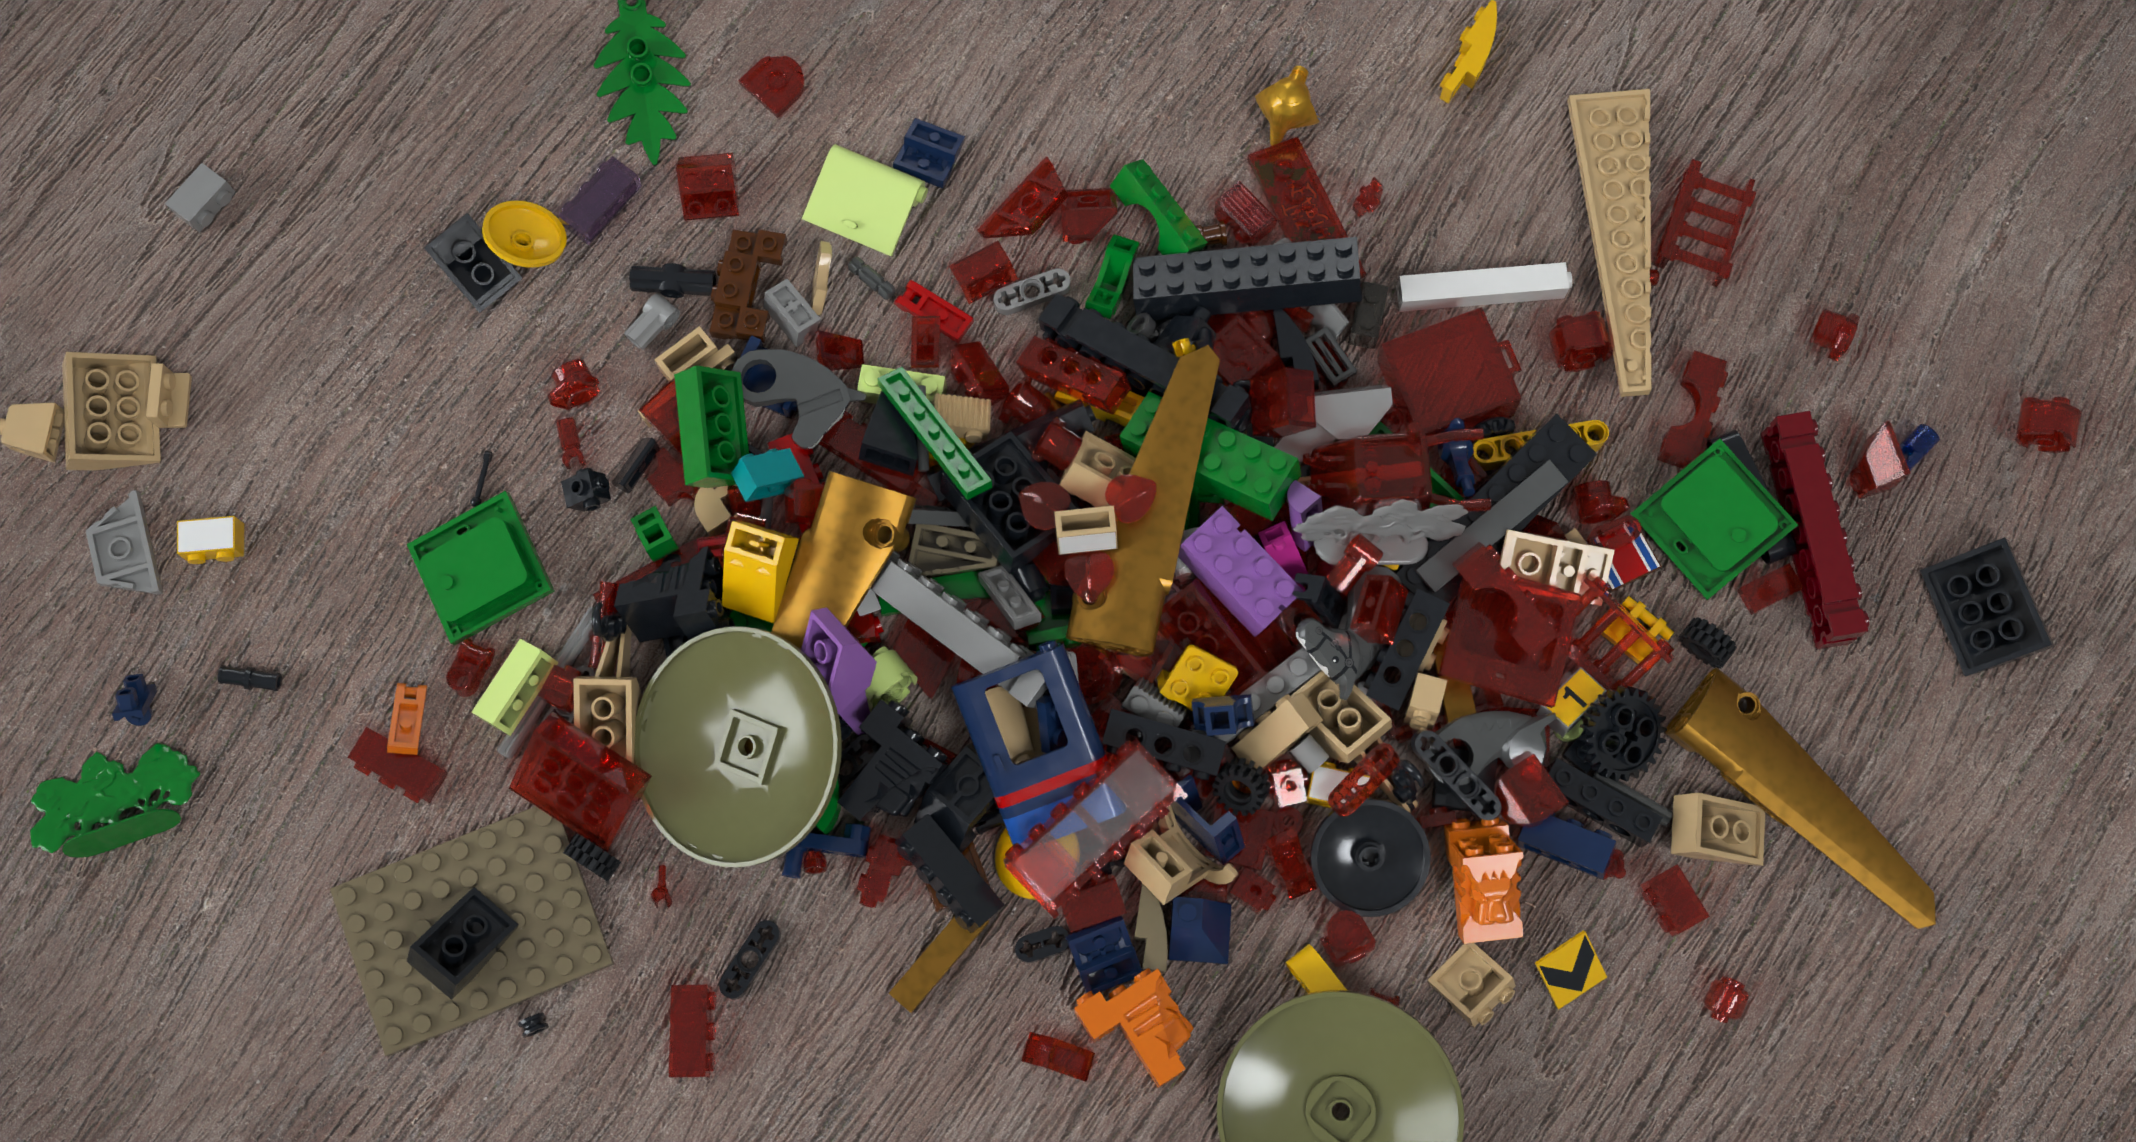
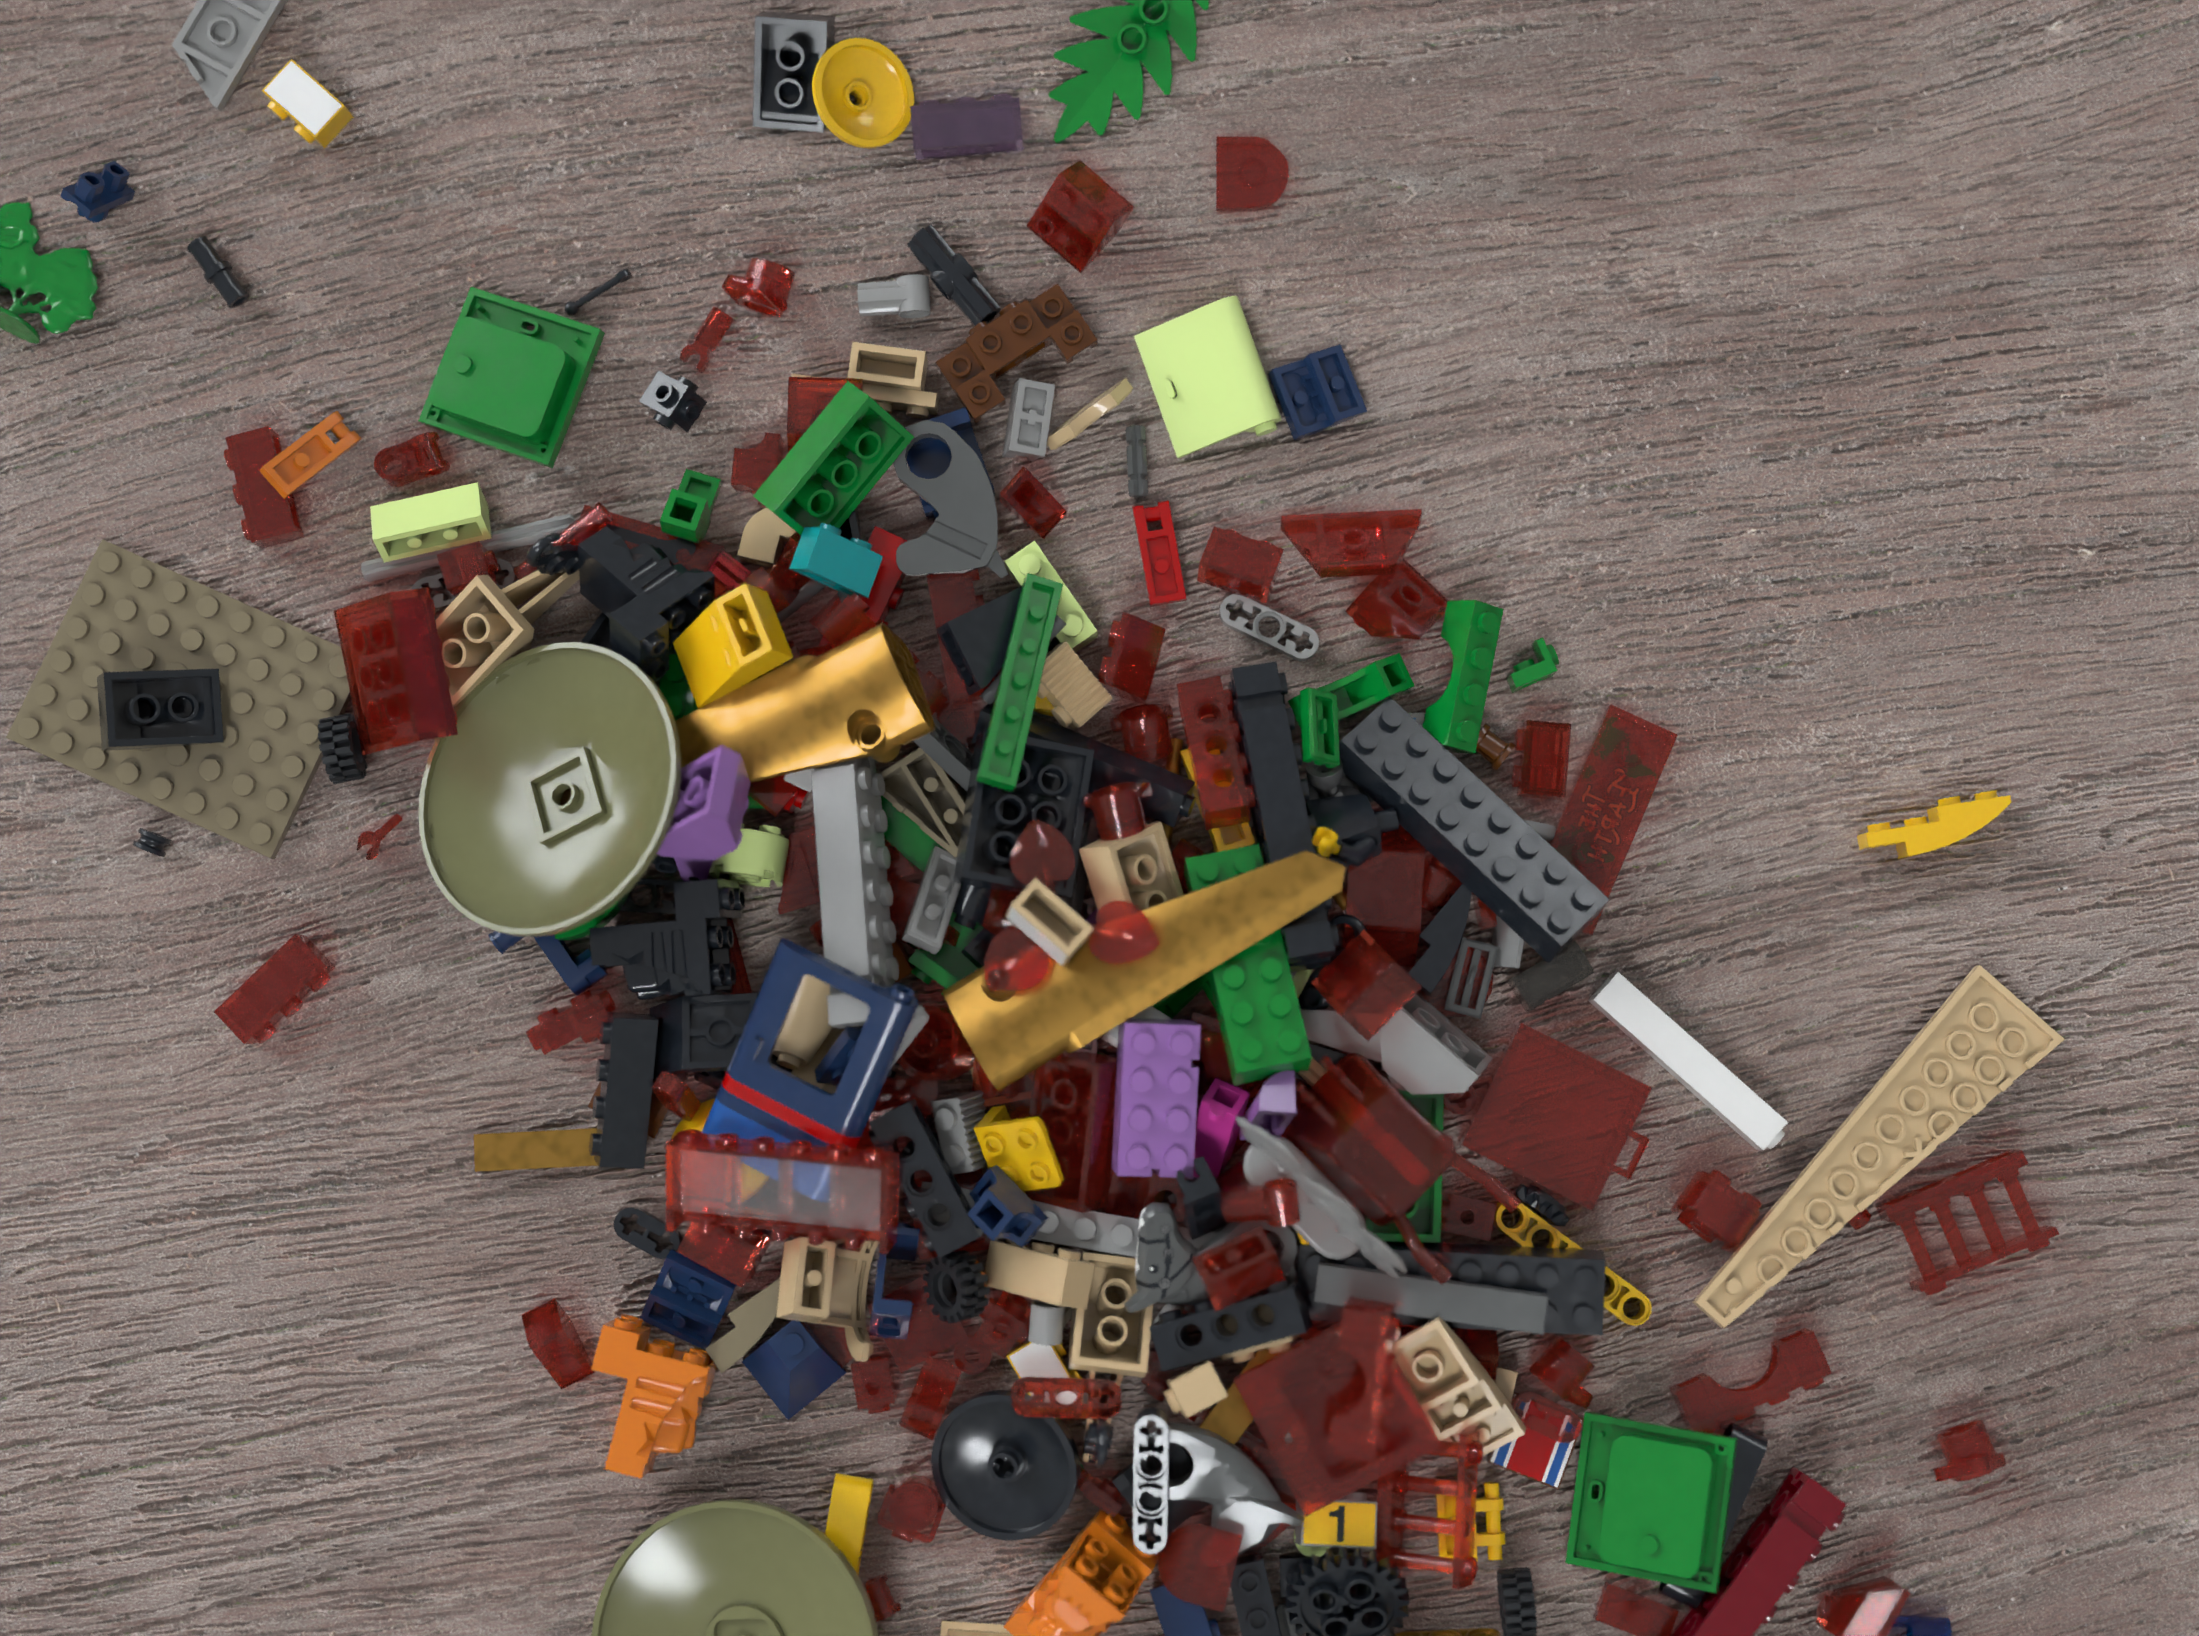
camera: 50 degrees right, 10 degrees up
black slope [612,438,660,494] -> none
black beam [719,920,781,1000] -> none
clear red hinge [803,850,827,874] -> none
clear red slope [911,316,941,368] -> none
pearl gold piece [1255,66,1321,148] -> none
clear red plate [1352,177,1383,217] -> none
dark blue animal [1438,418,1475,497] -> none
none -> clear red beam [651,1071,701,1121]
none -> green tile [1300,687,1340,768]
none -> green bracket [1507,638,1559,693]

